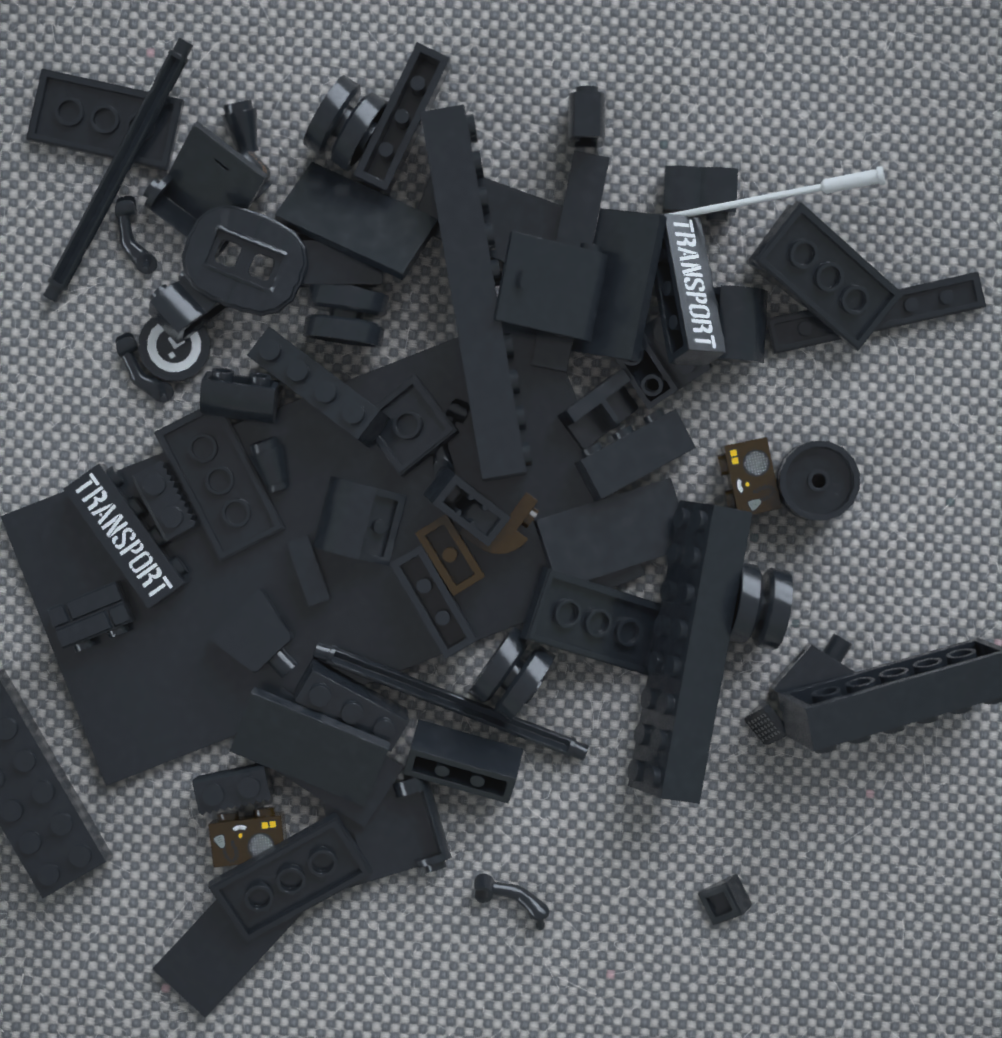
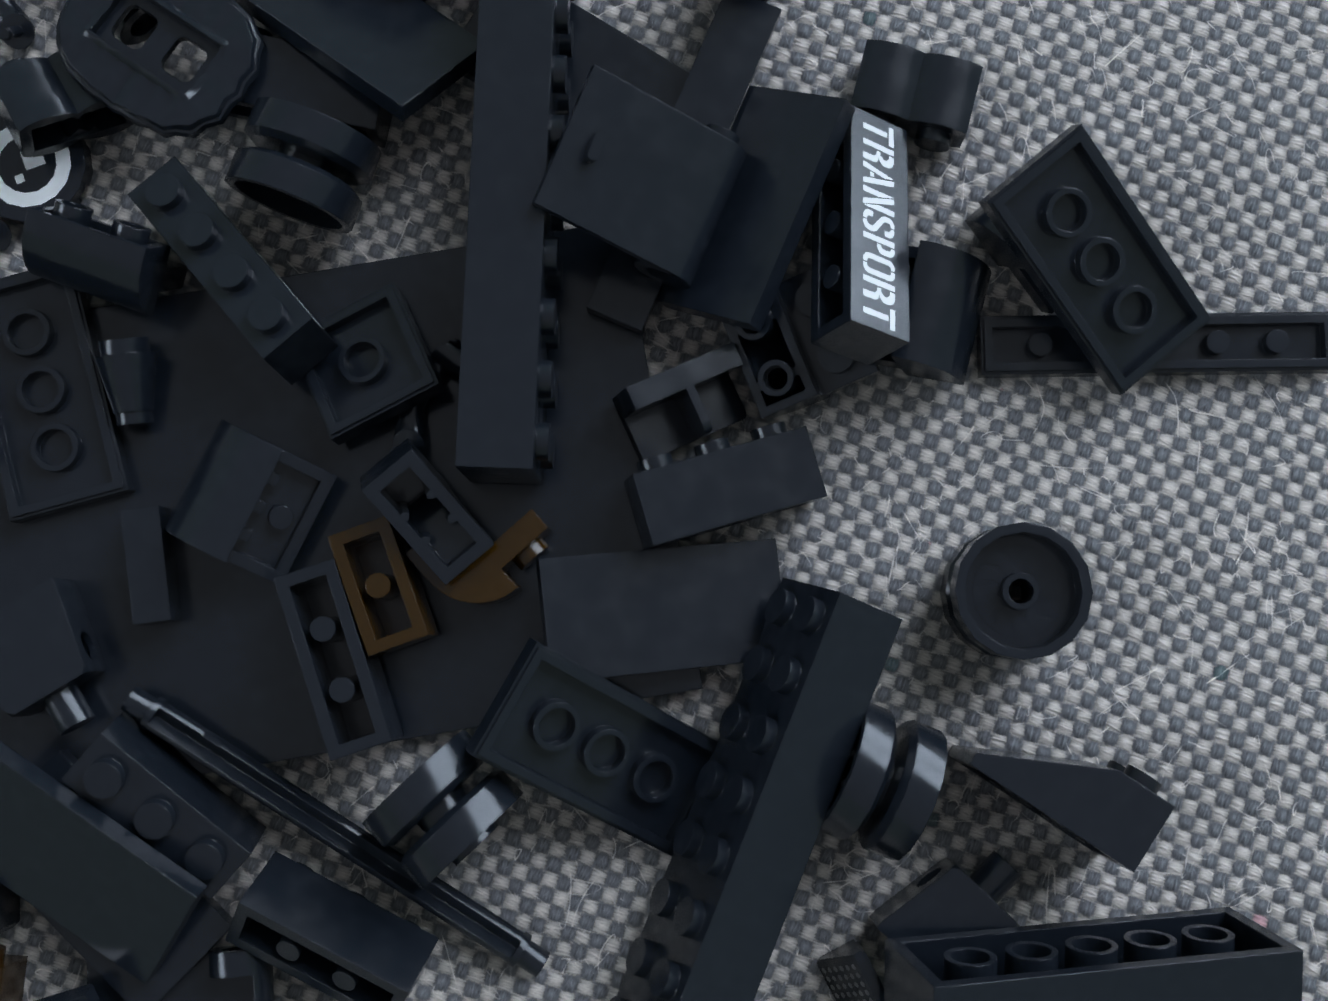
camera: 10 degrees right, 5 degrees down
white piece [669,166,886,217] -> none
dark brown brick [717,437,782,515] -> none
none -> black slope [947,745,1175,872]

